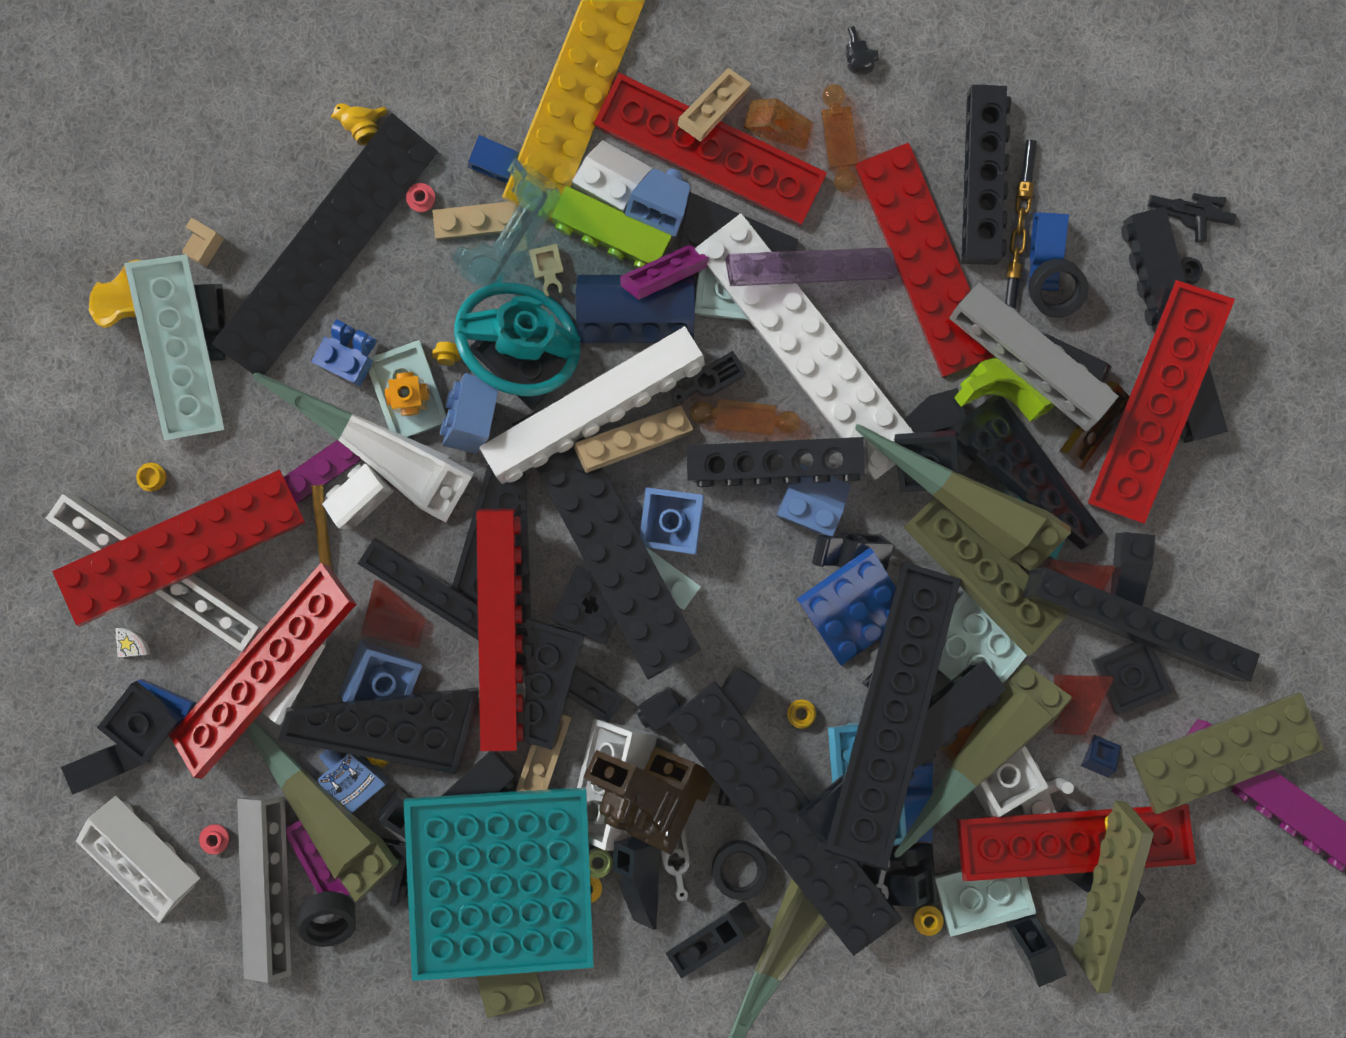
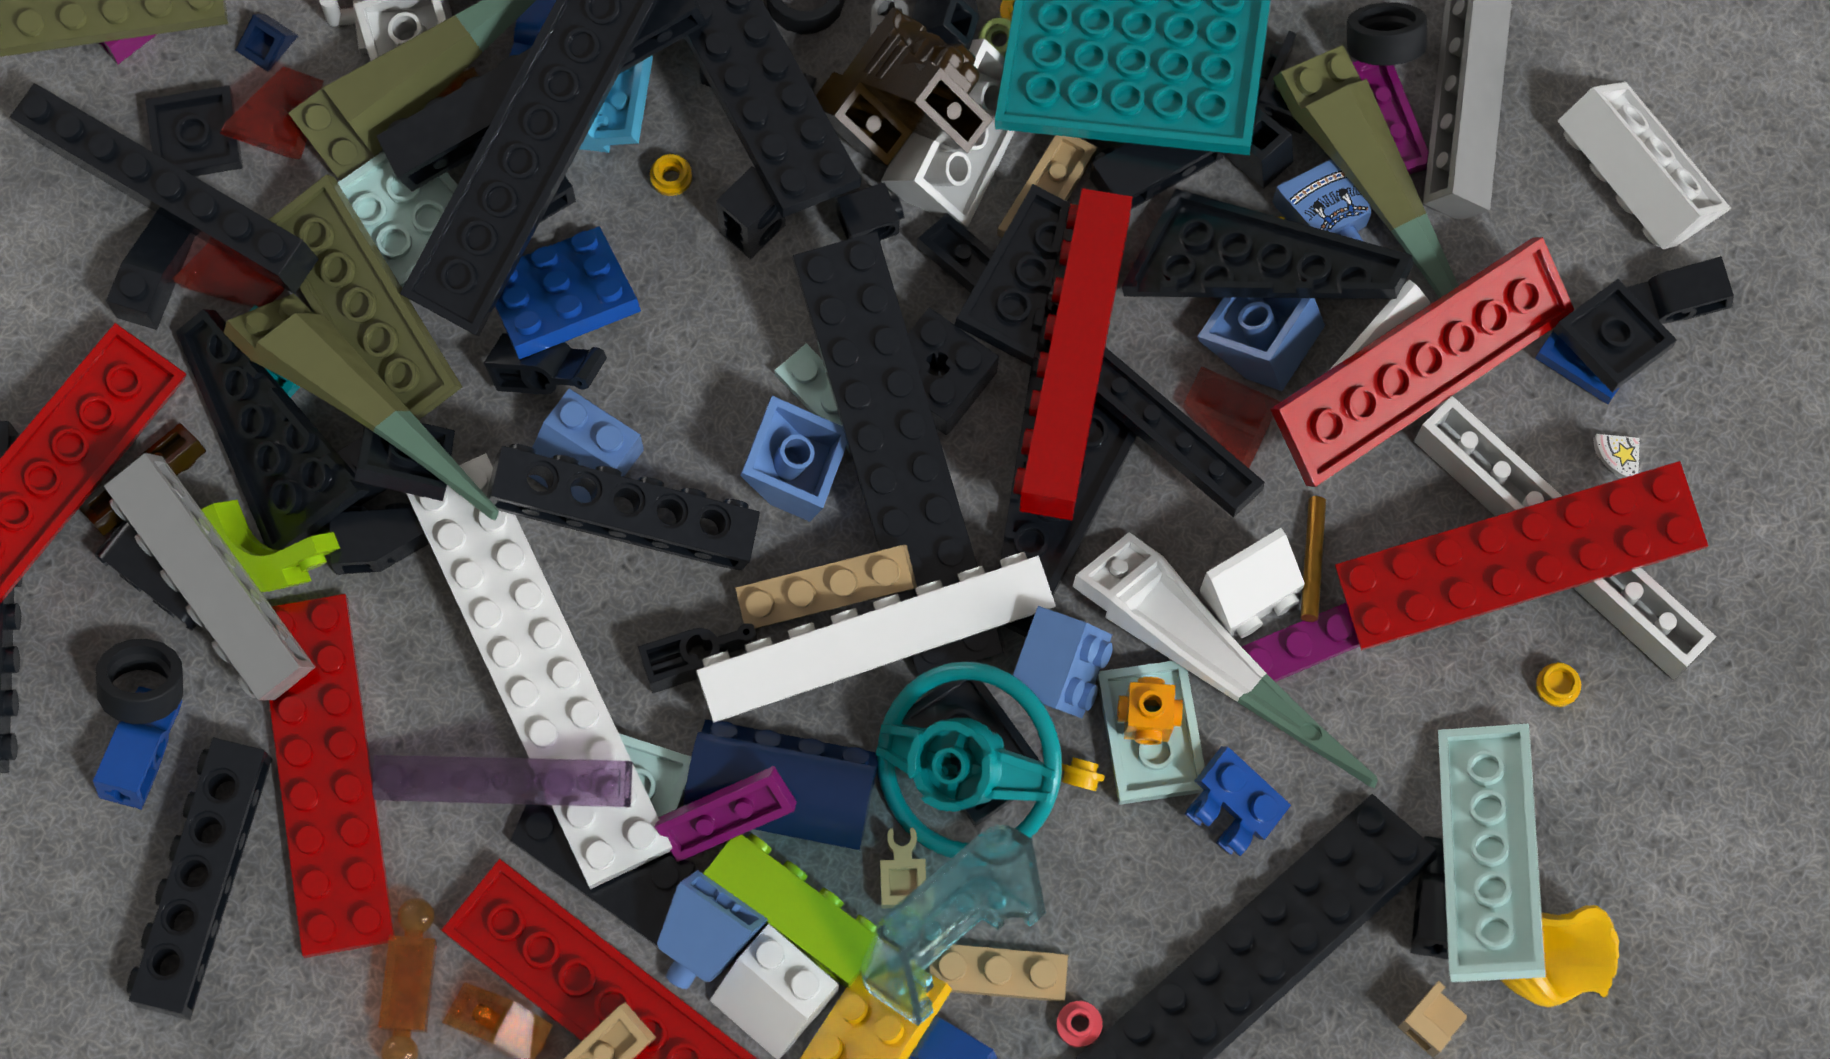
camera: 170 degrees left, 15 degrees down
coral plate [199,824,230,854] -> none
clear orange plate [690,399,800,435] -> none
piece [1005,140,1037,310] -> none

